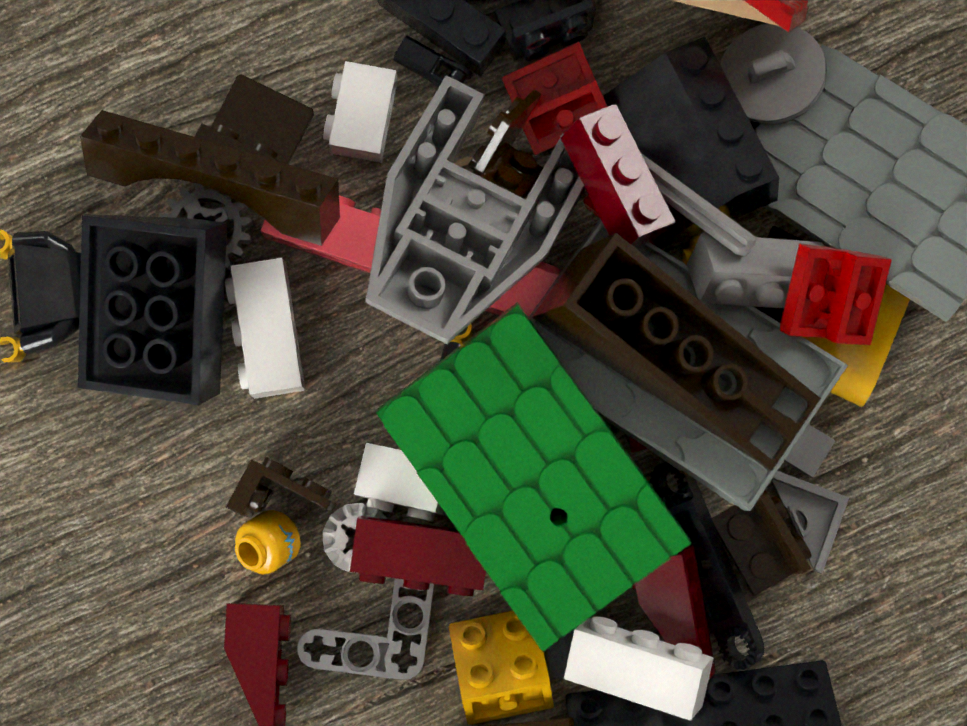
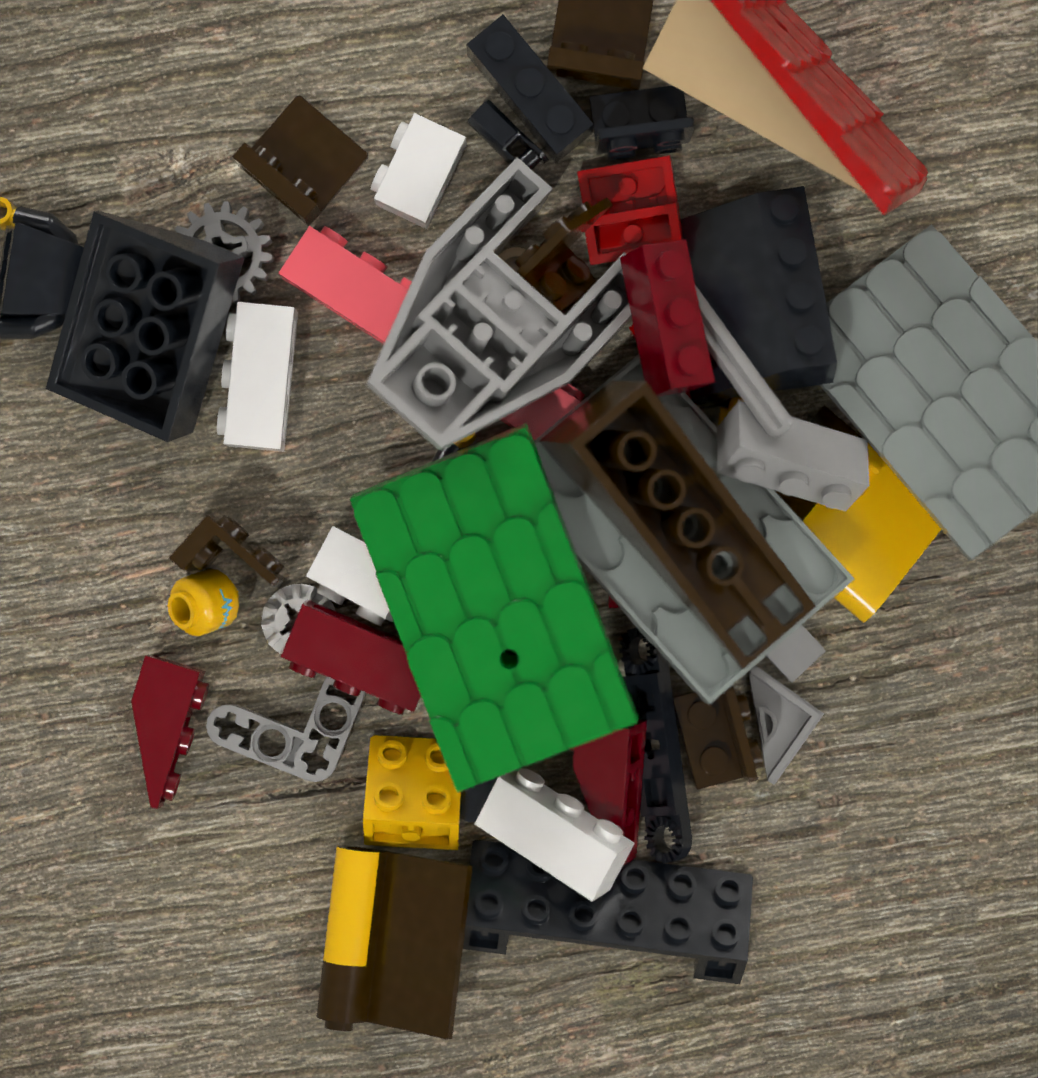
camera: 15 degrees right, 5 degrees up
dark brown arch [80,110,340,246] -> none
light grey shield [720,24,827,124] -> none
red slope [779,244,892,345] -> none

